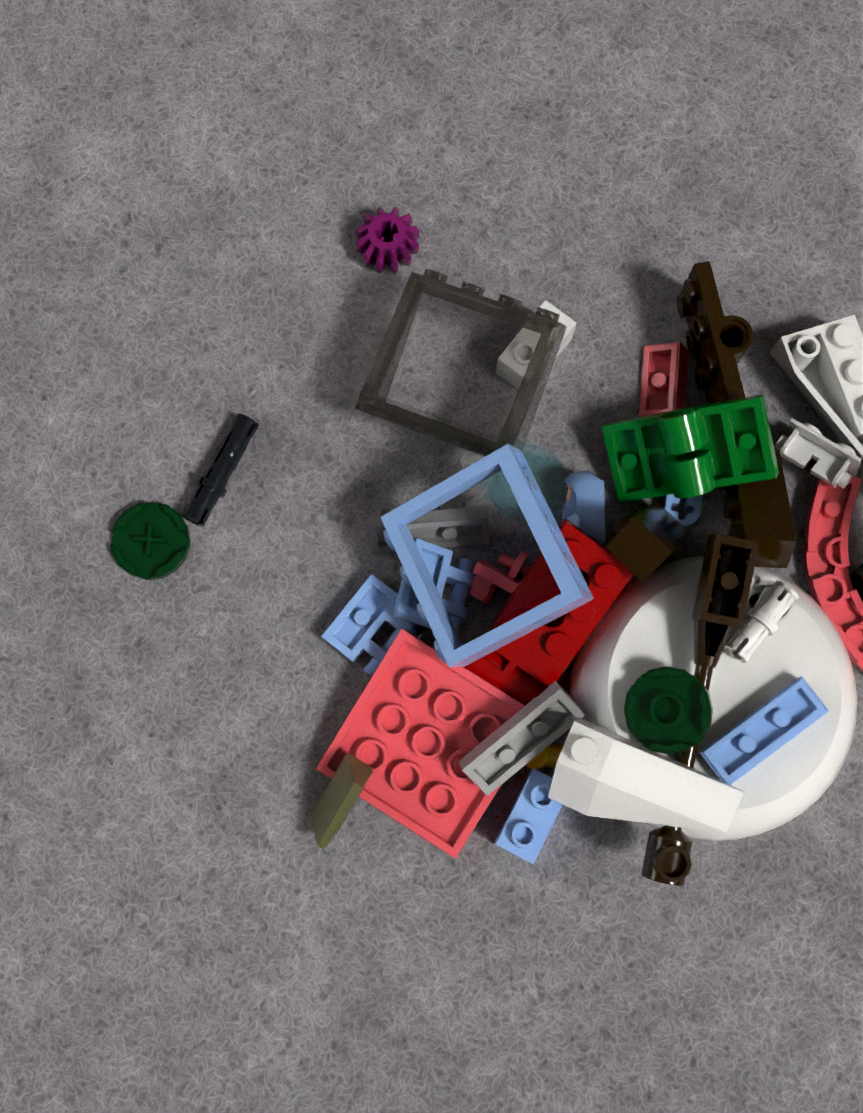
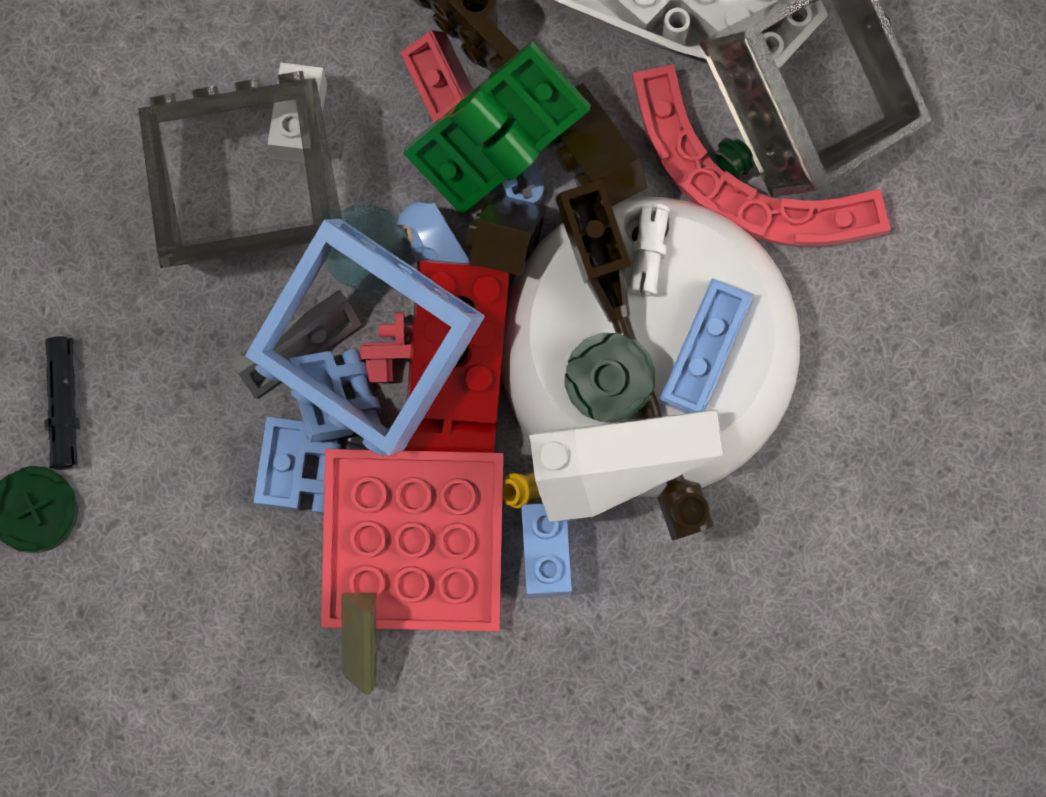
camera: 30 degrees left, 0 degrees up
magenta gear [356,206,419,273] -> none
light grey hinge [458,681,585,796] -> none
white hinge [775,418,862,489] -> none

